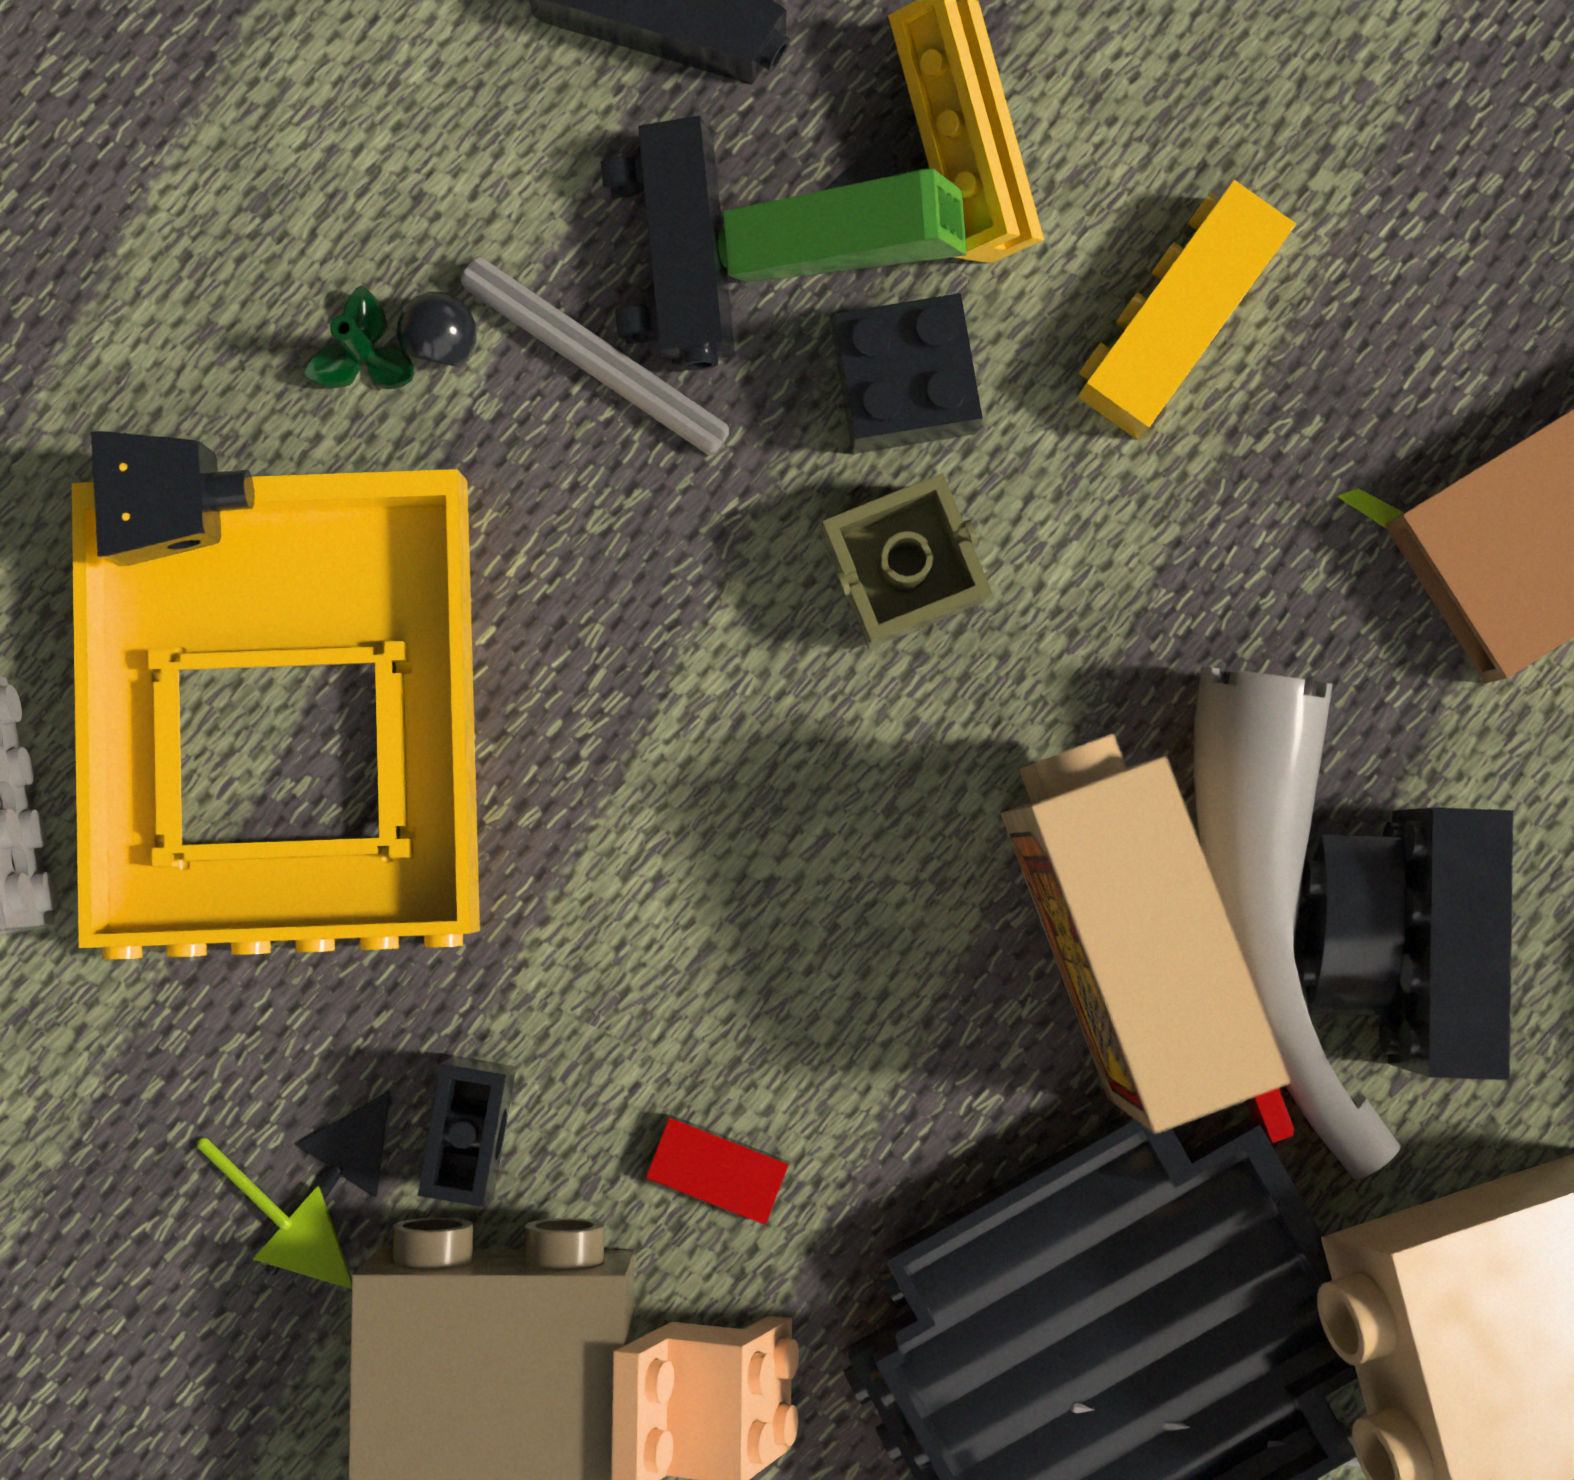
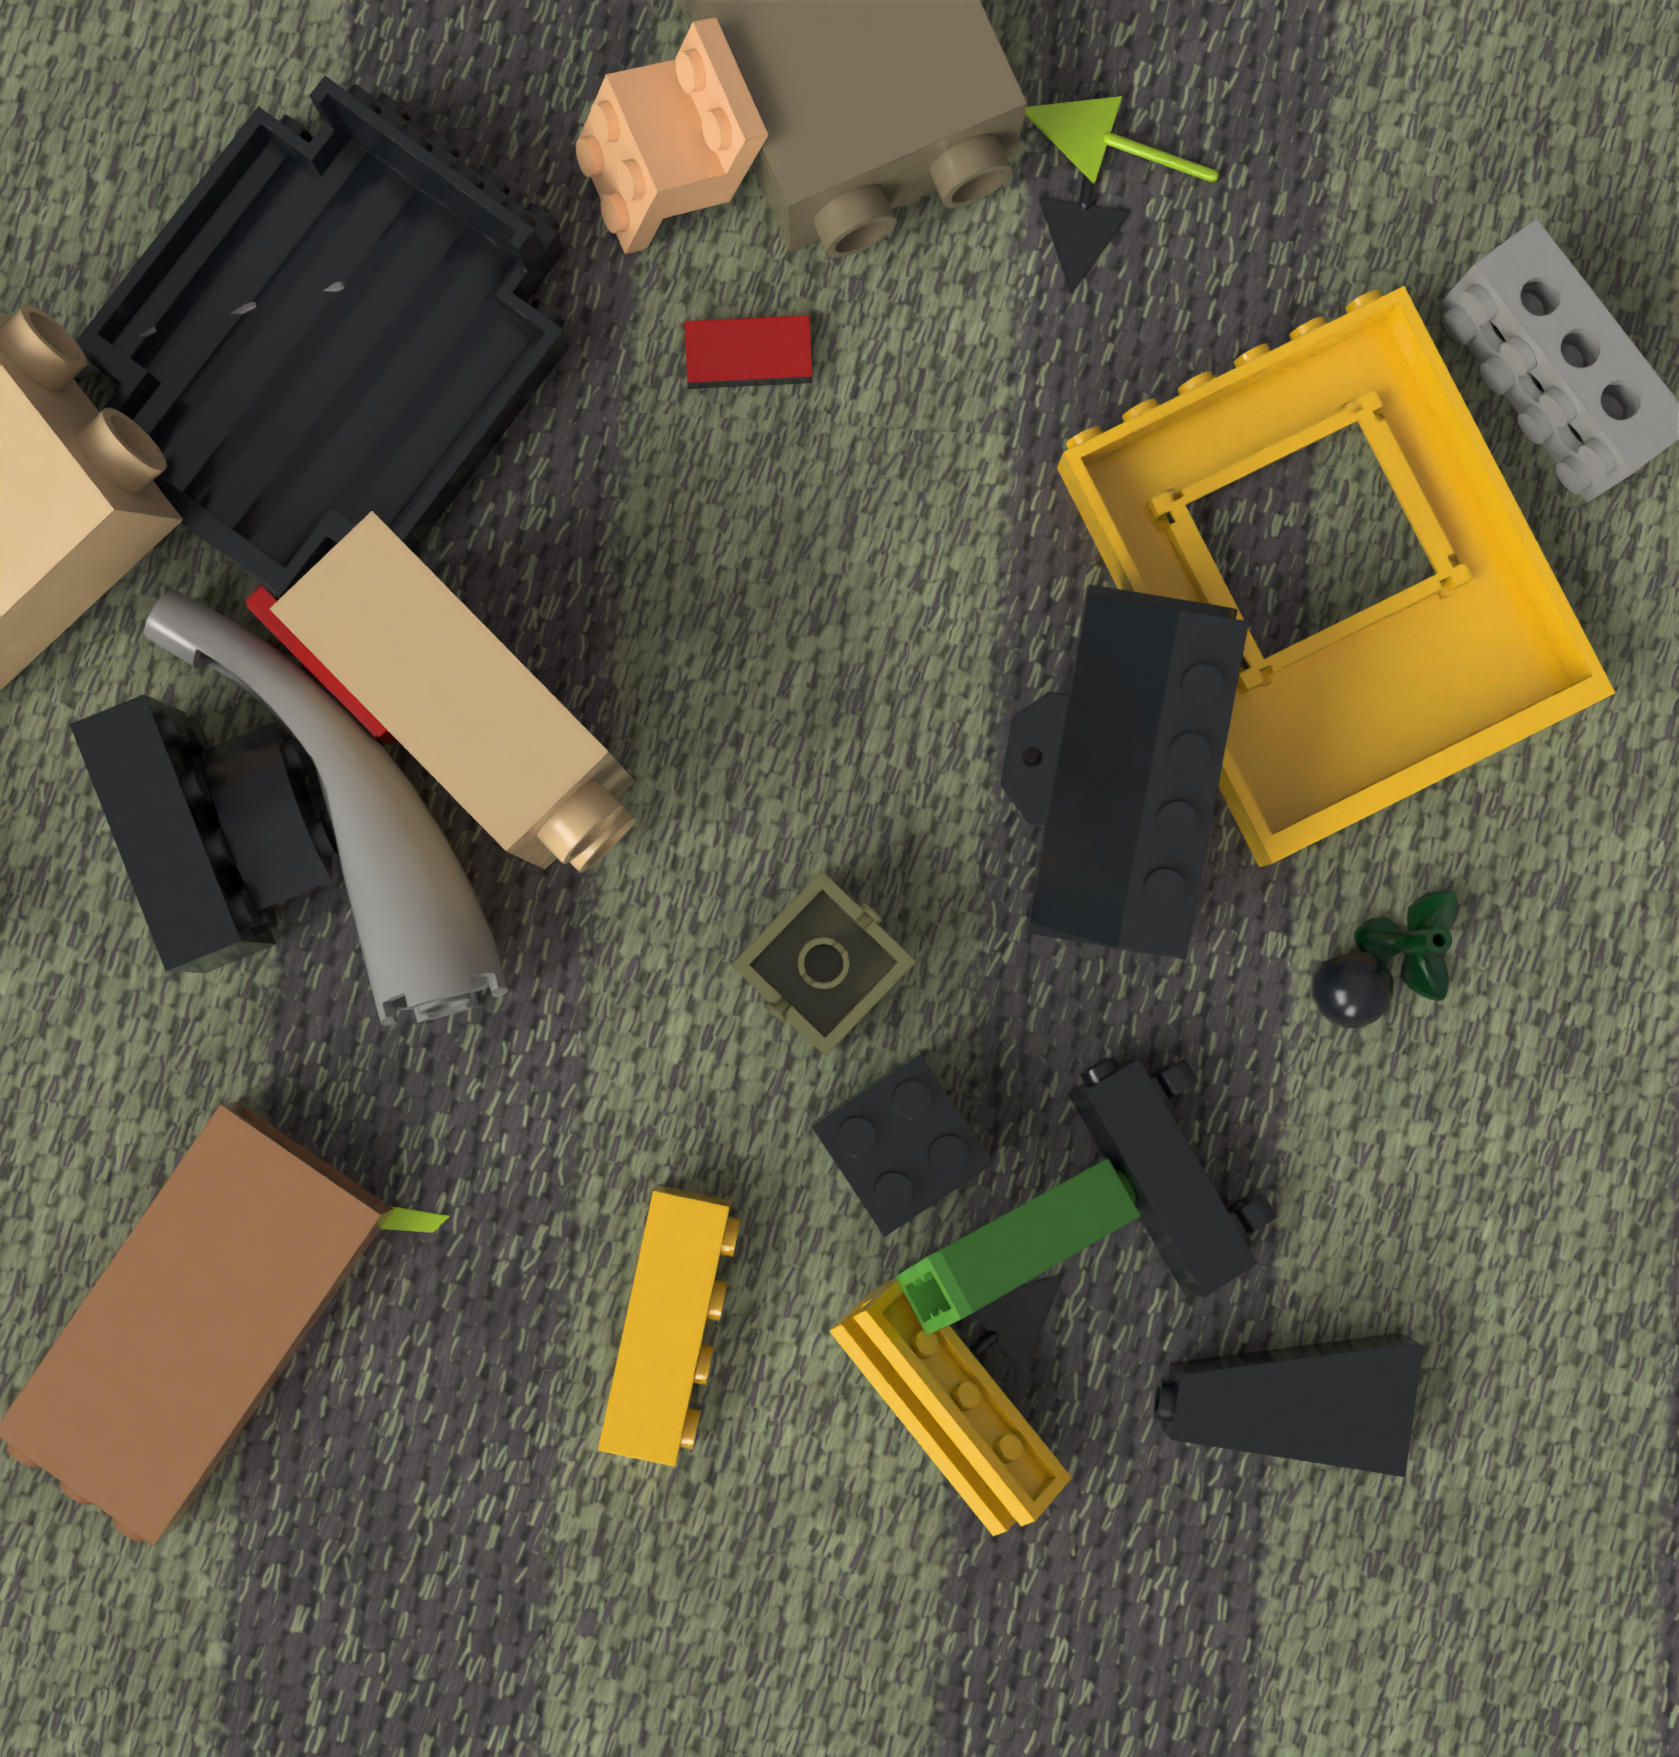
camera: 155 degrees right, 0 degrees up
black torso [91,431,255,566] -> none
black brick [417,1056,517,1207] -> none
light grey axle [460,257,729,456] -> none
none -> black piece [1001,584,1249,960]

